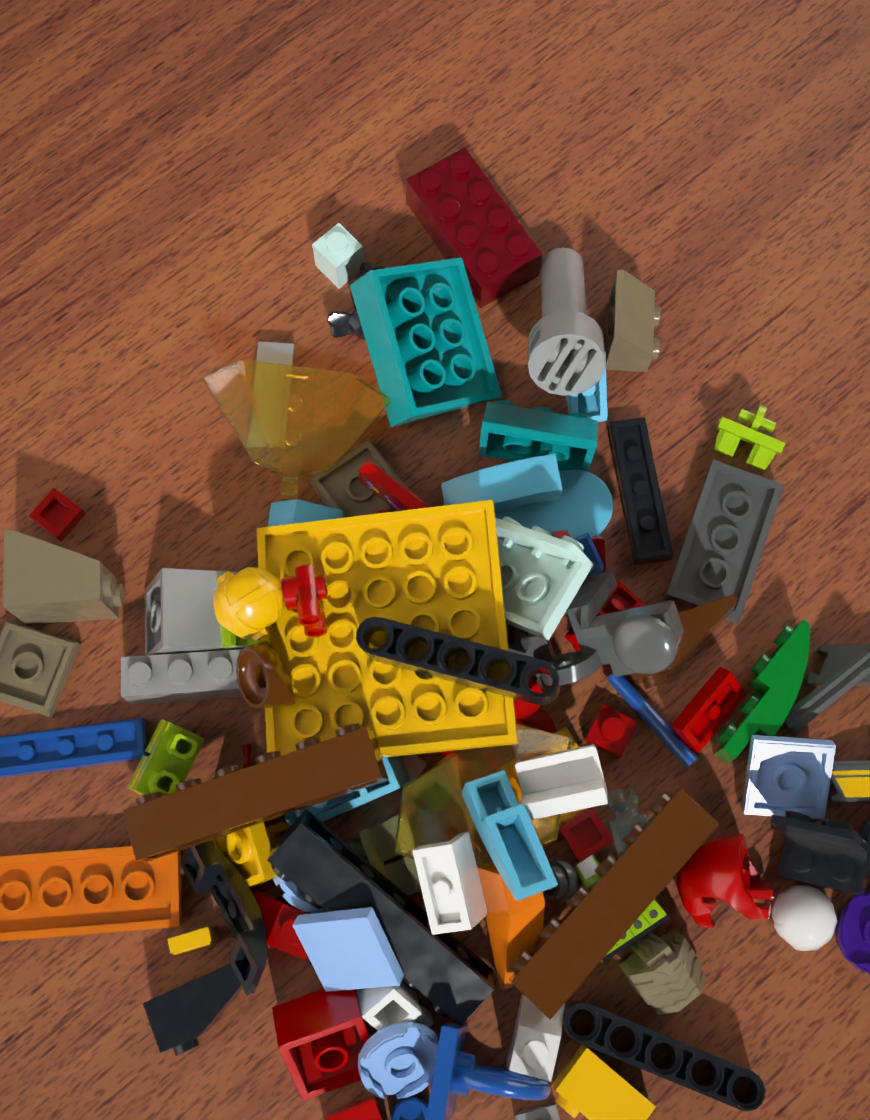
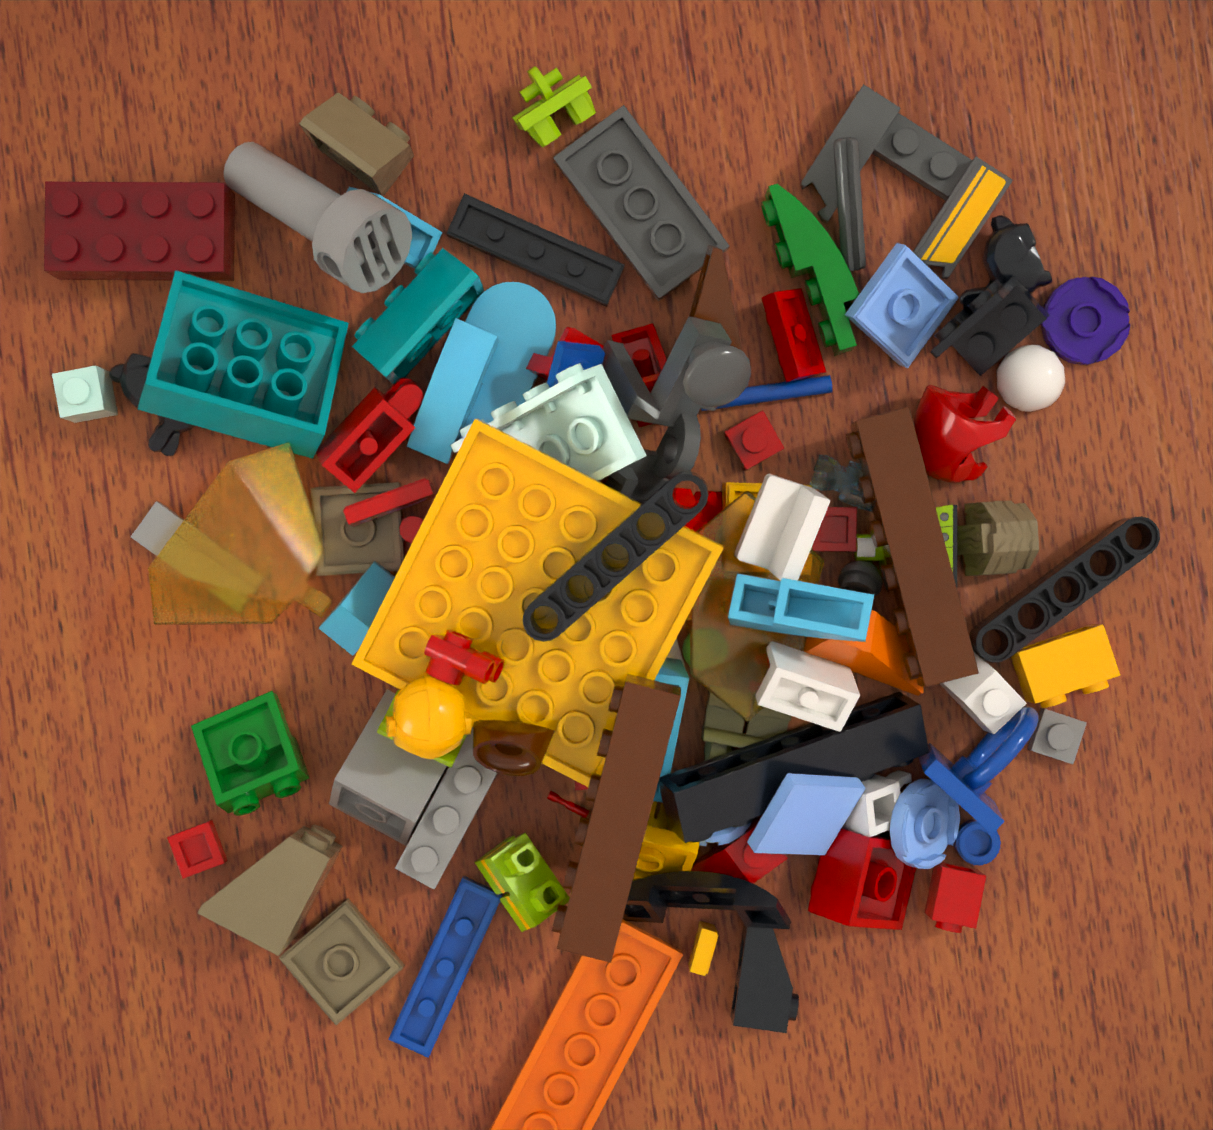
camera: 55 degrees left, 15 degrees up
none -> green plate [191,691,310,816]
none -> red brick [316,377,423,493]

